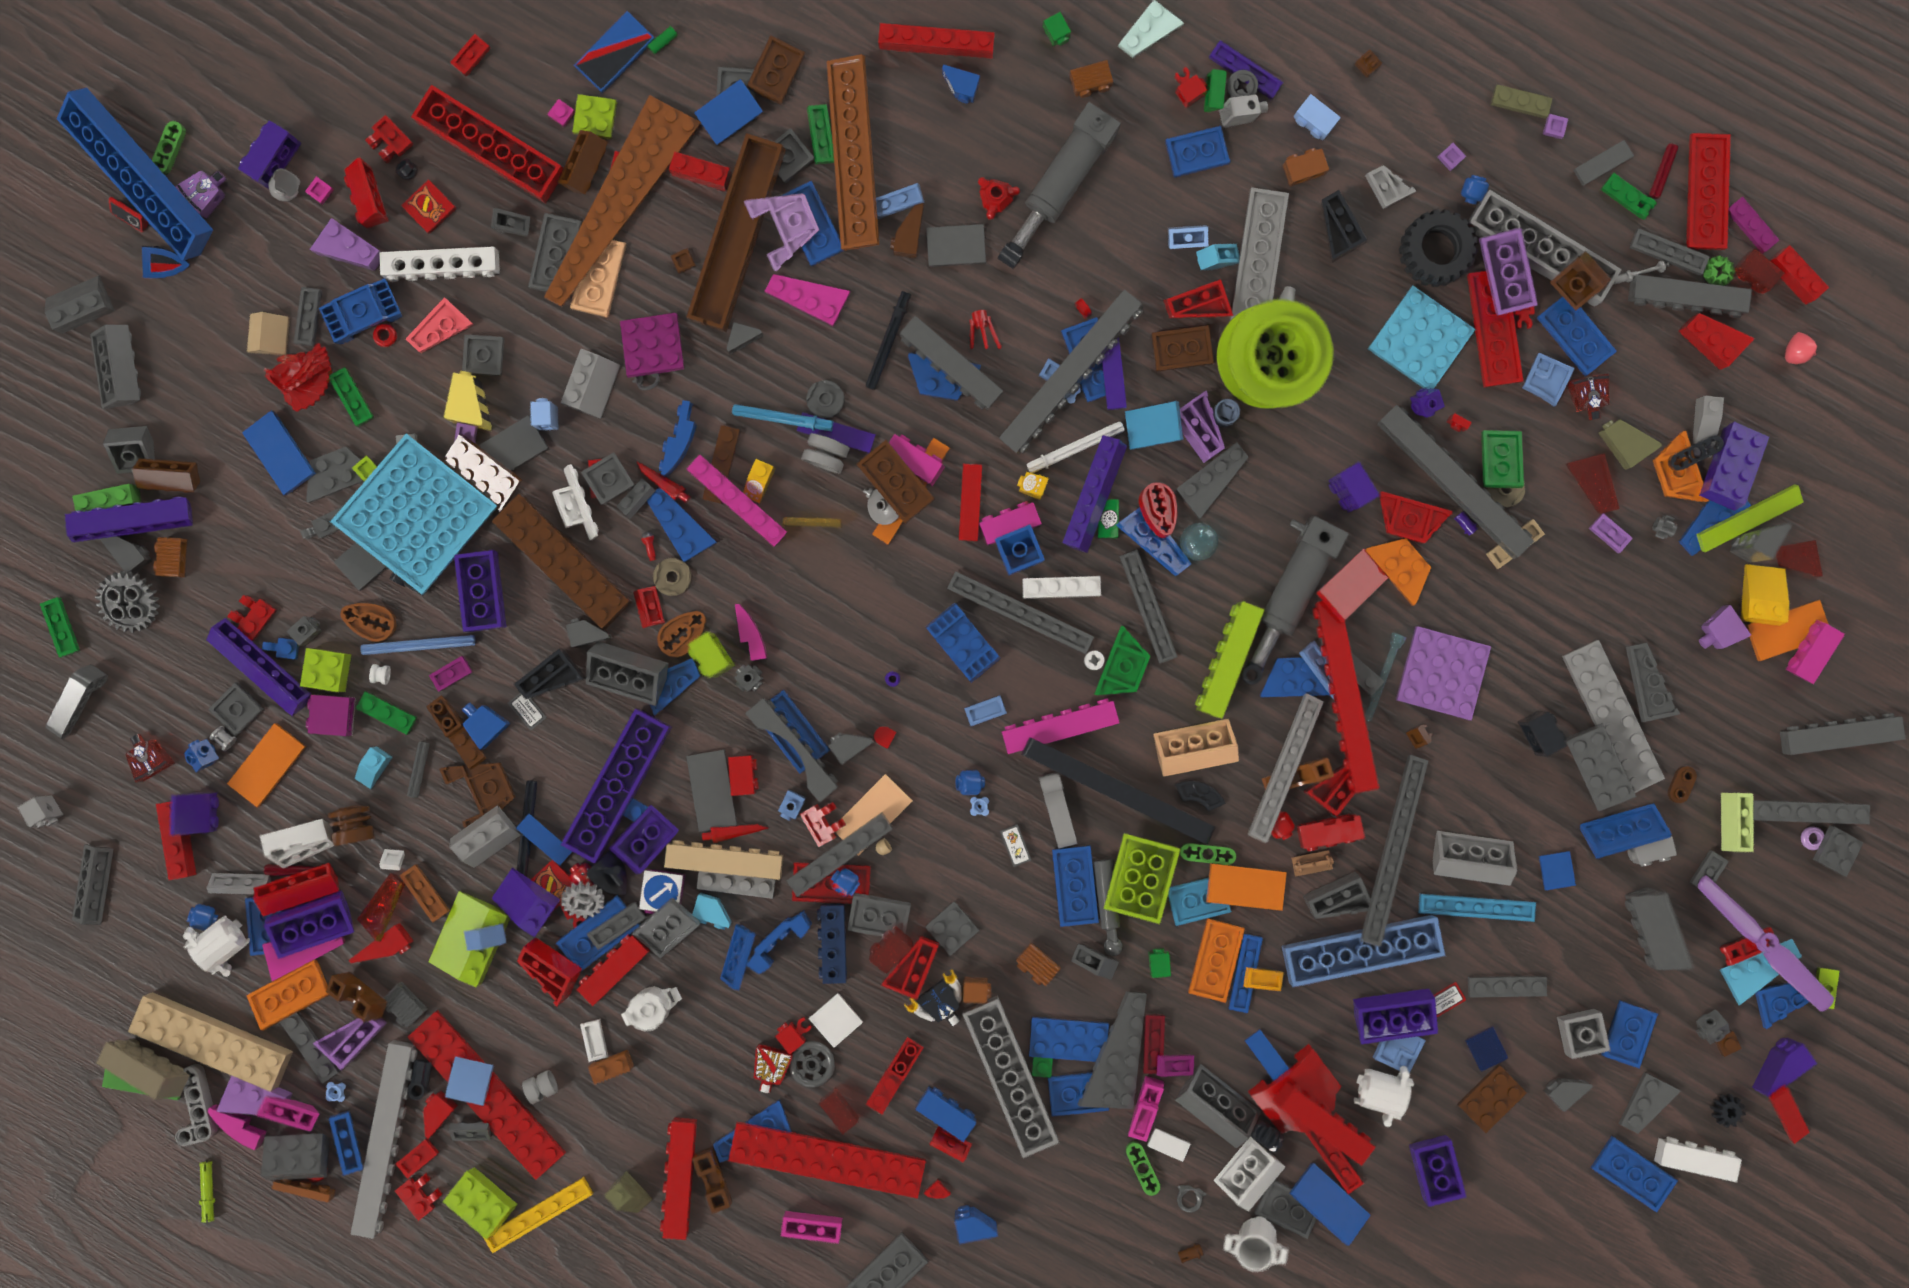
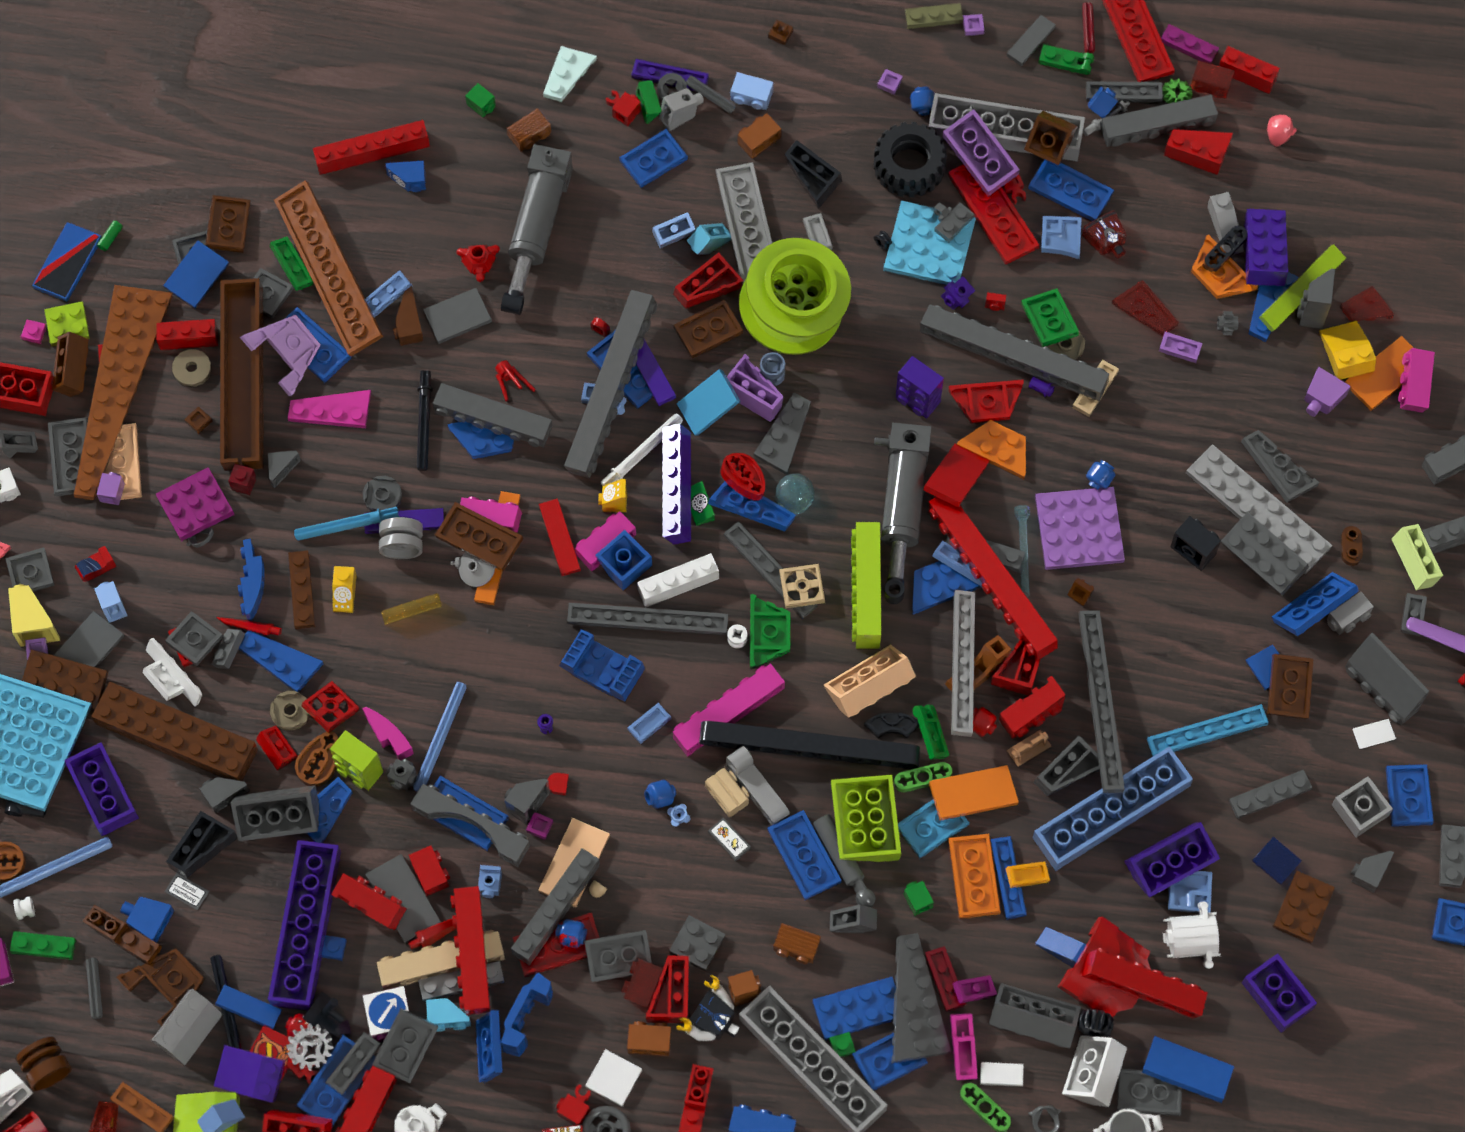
camera: 25 degrees left, 20 degrees down
medium azure slope [355,747,393,789] -> none
white plate [379,849,405,870] -> none
magenta plate [429,656,473,692] -> none
light grey slope [561,349,621,419] -> none
dark purple slope [608,805,679,874] -> none
red piece [641,532,656,561] -> none
dark pink brick [687,454,787,547] -> none
plate [800,802,846,847] -> none
dark blue brick [817,904,847,984] -> none
red tile [1305,1129,1364,1195] -> none
light grey wing [1365,165,1416,209] -> none
light grey slope [1433,831,1517,886] -> none
sticker [1434,982,1466,1017] -> none
olive slope [1598,419,1662,470] -> none
none -> red leg [75,546,117,582]
none -> medium lavender brick [97,472,125,505]
none -> dark tan tile [172,349,211,387]
none -> dark red brick [228,464,257,495]
none -> red piece [302,681,359,733]
none -> red wedge [331,873,407,930]
none -> medium blue axle [413,682,466,792]
none -> red brick [451,886,491,1015]
none -> magenta plate [526,812,553,840]
none -> dark orange brick [627,1021,671,1056]
none -> dark grey axle [686,76,736,114]
none -> tan brick [705,768,750,818]
none -> tan piece [779,564,825,609]
none -> light grey tile [803,213,833,249]
none -> black bush [874,230,892,250]
none -> green plate [913,705,950,760]
none -> dark grey hinge [934,202,974,243]
none -> blue head [1086,460,1115,490]
none -> blue brick [1087,86,1118,118]
none -> reddish brown plate [1267,654,1314,719]
none -> white sticker [1352,719,1396,749]

